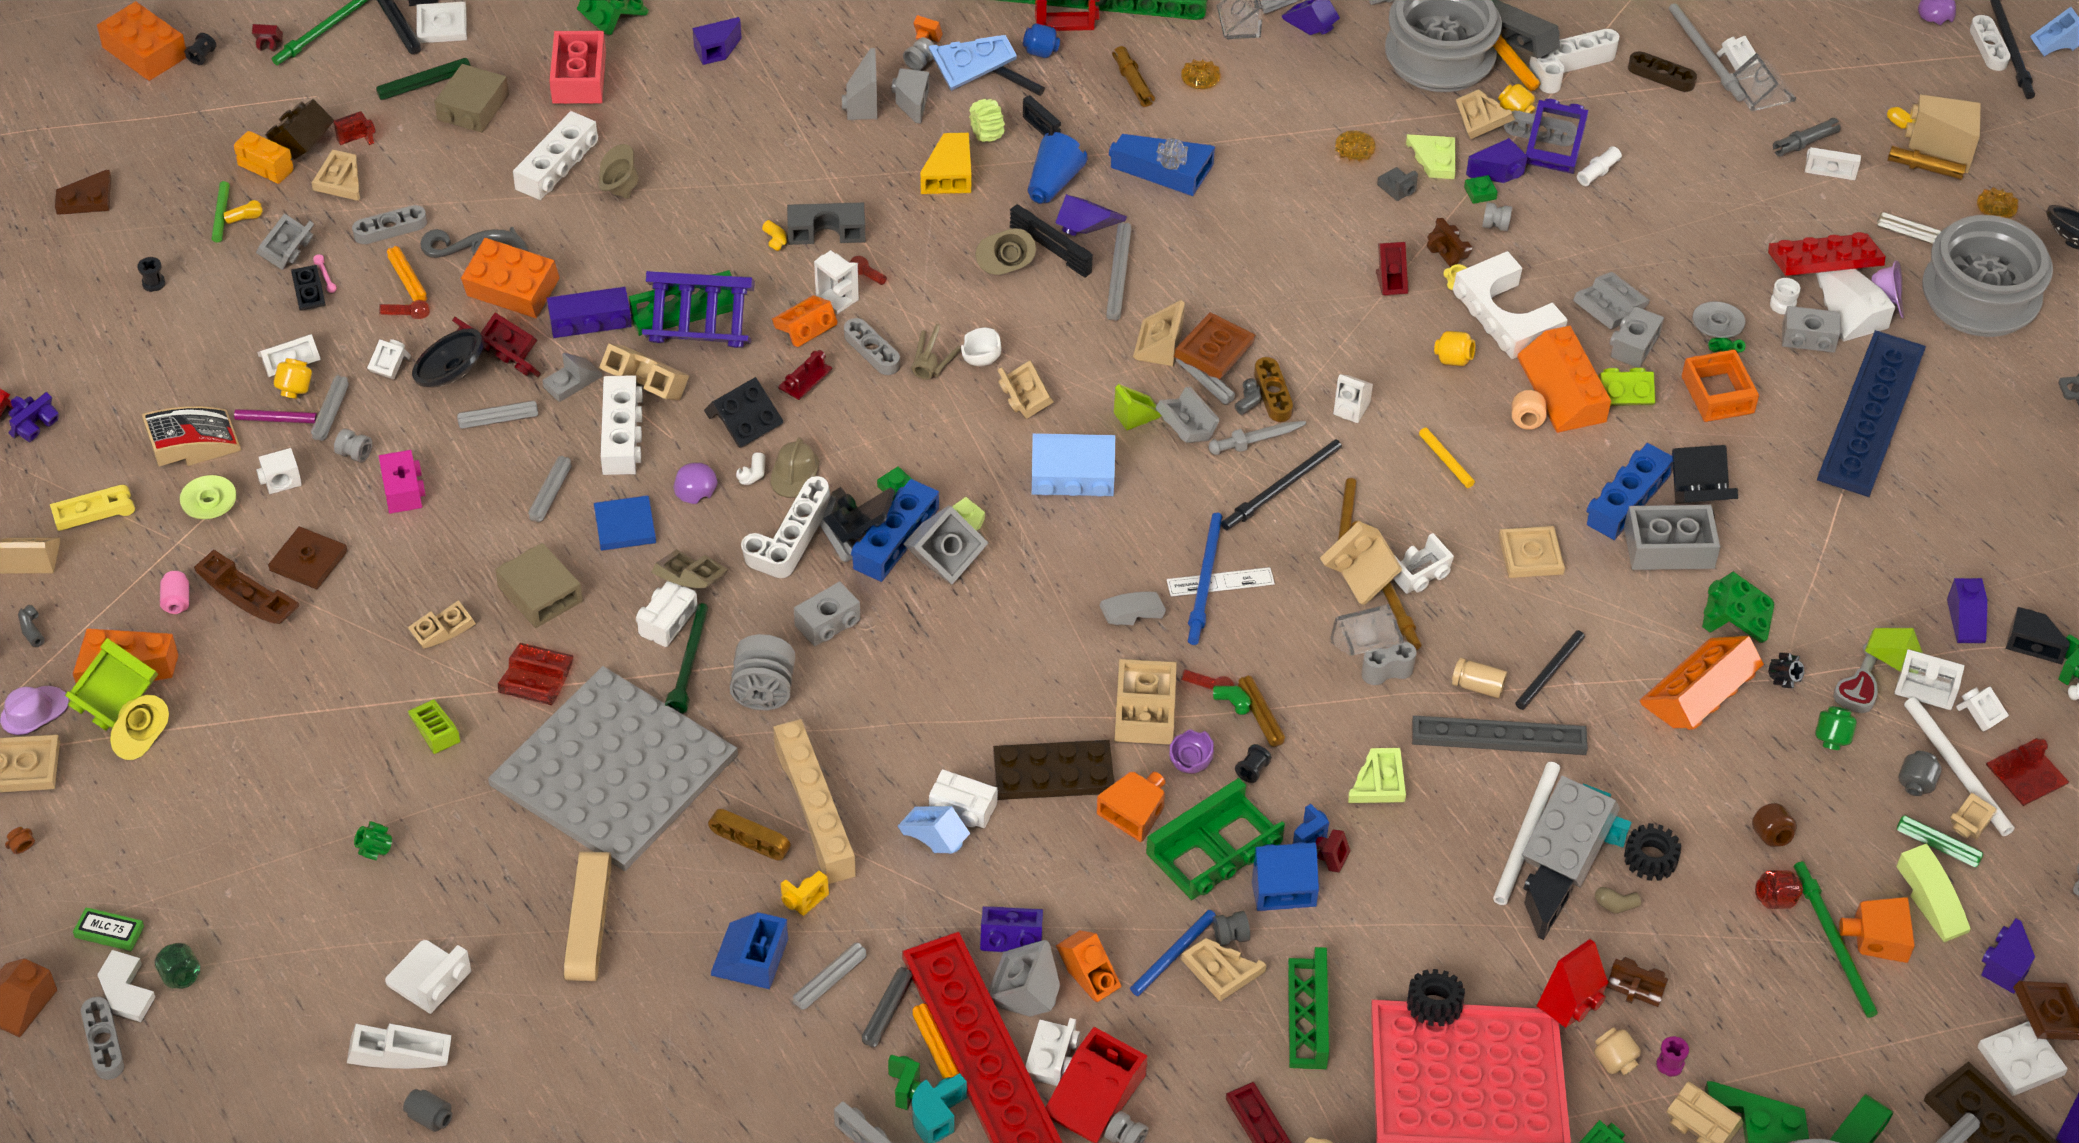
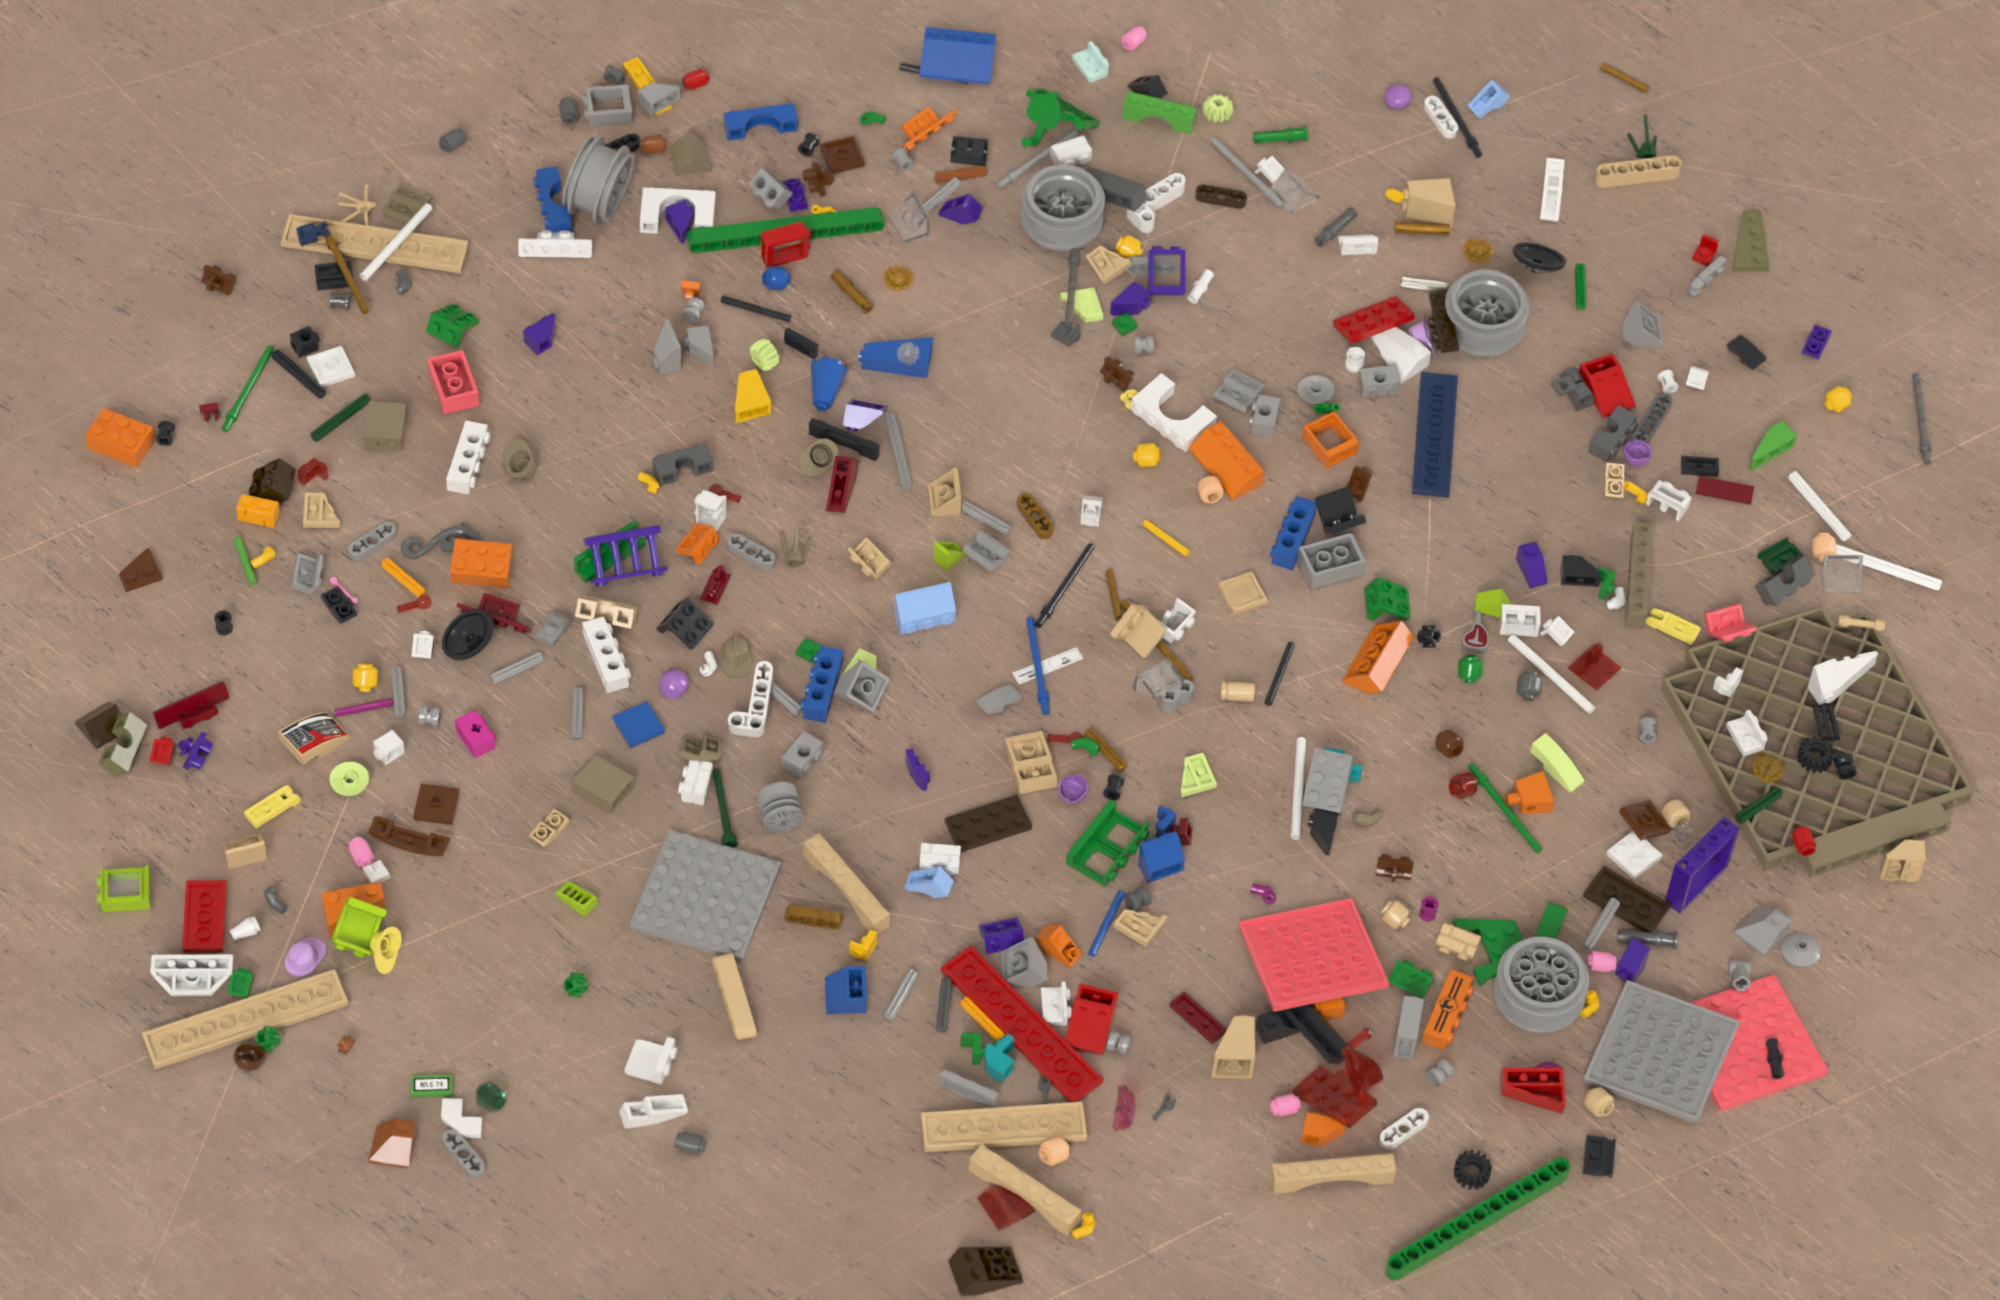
camera: 20 degrees left, 5 degrees up
white panel [257,334,321,377] -> none
clear red slope [498,643,573,705] -> none
dark purple brick [547,287,632,338] -> none
black bracket [823,487,895,543] -> none
light blue wing [929,35,1017,91] -> none
white hair [961,327,1001,367] -> none
orange torso [1097,772,1166,842] -> none
dark orange plate [1173,312,1256,380] -> none
light grey sword [1208,421,1306,455] -> none
dark grey arm [1235,378,1261,415] -> none
green fence [1288,947,1329,1070] -> none
clear yellow gear [1335,131,1375,163] -> none
dark red slope [1376,242,1408,295] -> none
black tyre [1407,969,1465,1026] -> none
dark grey tile [1412,715,1588,755] -> none
light orange axle [1493,35,1540,92] -> none
red slope [1537,939,1608,1028] -> none
lime bracket [1598,368,1655,406] -> none
black tyre [1624,823,1681,881] -> none
axle [1897,815,1983,867] -> none
tan bracket [1950,792,1997,840] -> none
dark purple slope [1981,918,2035,994] -> none
none -> dark red bracket [153,681,229,729]
none -> white tile [363,860,390,883]
none -> dark red slope [826,455,859,513]
none -> dark purple slope [905,749,930,791]
none -> flat silver bar [1065,248,1079,326]
none -> magenta arm [1251,883,1276,905]
none -> green pin [1253,126,1308,144]
none -> reddish brown hips [1347,466,1373,503]
none -> dark brown bracket [1428,291,1459,353]

